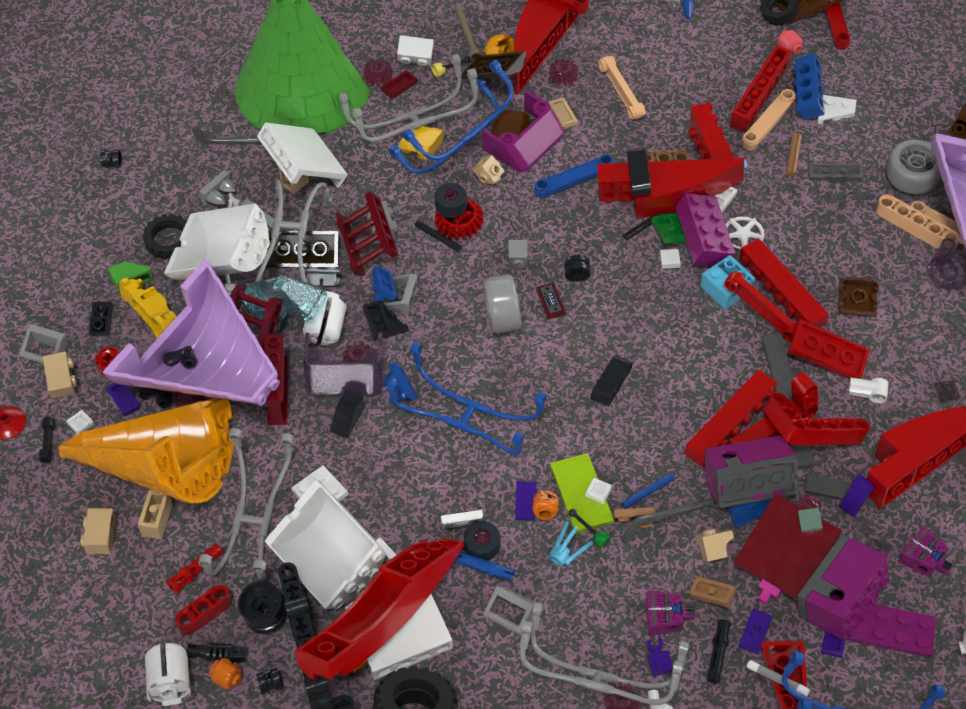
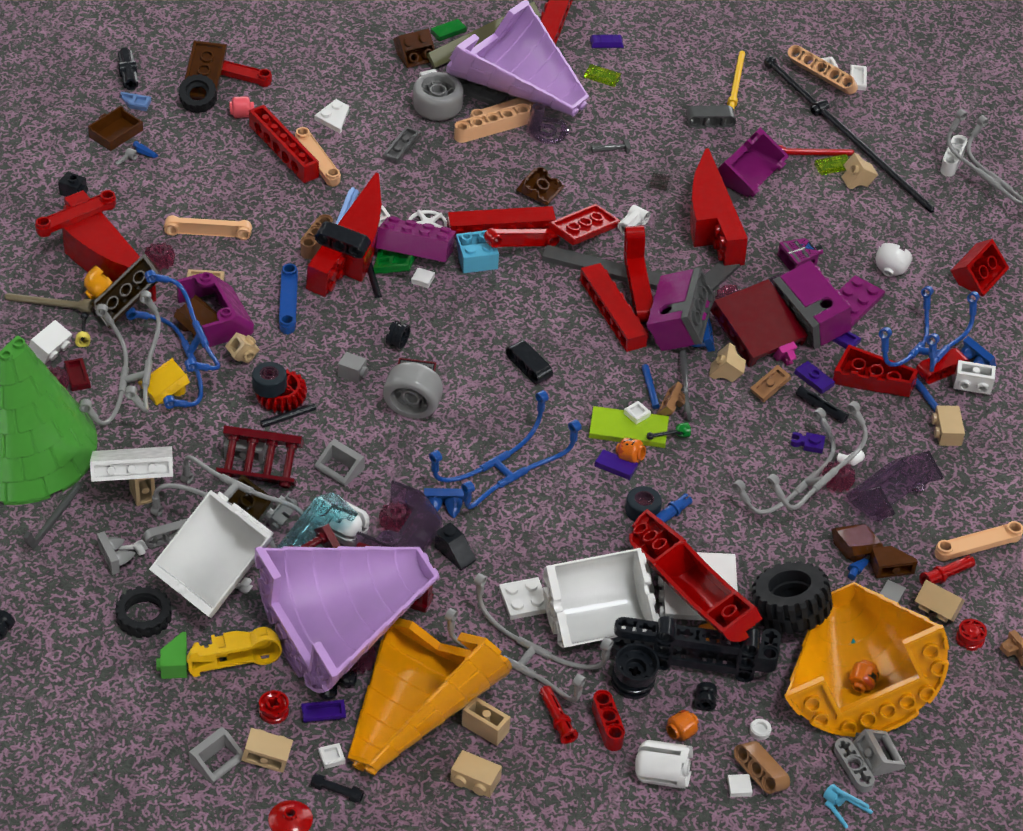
camera: 70 degrees left, 10 degrees down
black slope [89,301,112,336] -> none
black piece [163,346,196,368] -> none
black hinge [187,642,247,662] -> none
black wing [362,300,409,340] -> none
blue tile [371,266,397,302] -> none
white tile [440,510,483,529] -> none
light grey tile [483,585,535,635] -> none
medium azure plant [549,521,593,566] -> none
magenta torso [646,591,695,636] -> none
red wedge [688,102,734,159] -> none
bar [747,660,810,697] -> none
red beam [764,392,871,445] -> none
medium nougat axle [786,133,802,177] -> none
blue brick [793,53,825,120] -> none
sand green tile [798,508,823,533] -> none
dark purple tile [839,473,875,517] -> none

